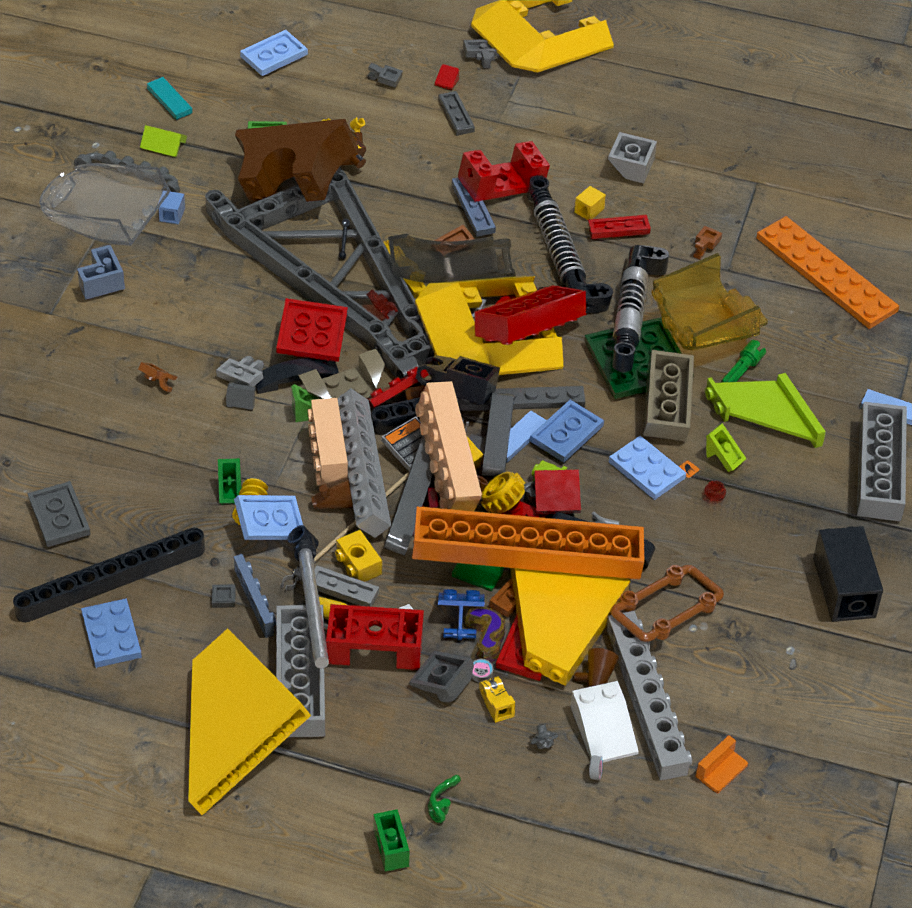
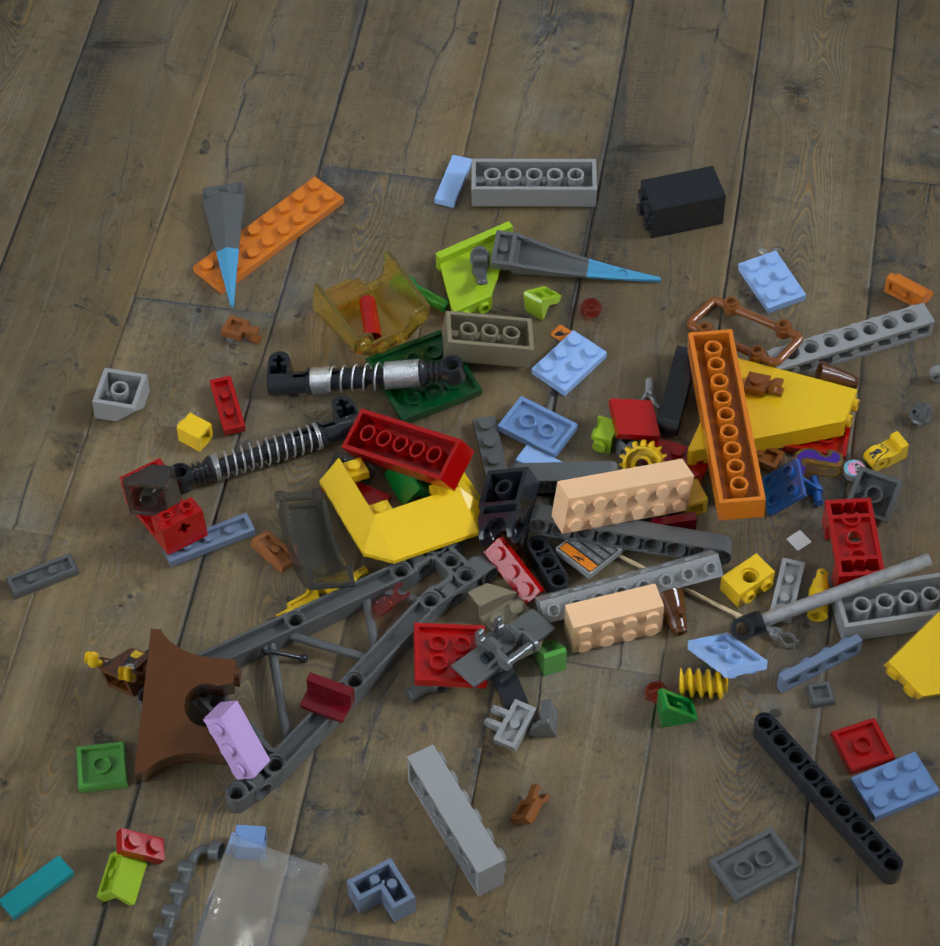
camera: 95 degrees left, 5 degrees up
white slope [571,681,639,762] -> none
none -> red plate [116,828,165,865]
none -> clear smoke slope [122,464,181,516]
none -> dark grey plate [202,182,246,308]
none -> lavender brick [203,701,270,779]
none -> dark red panel [300,672,355,723]
none -> red piece [359,295,382,346]
none -> light grey brick [407,745,507,897]
none -> dark grey piece [451,609,556,688]
none -> dark grey piece [470,246,490,285]
none -> dark grey plate [490,230,661,283]
none -> clear red plate [644,681,668,703]
none -> light blue plate [738,251,806,313]
none -> dark orange plate [743,371,784,397]
none -> red tile [830,718,895,775]

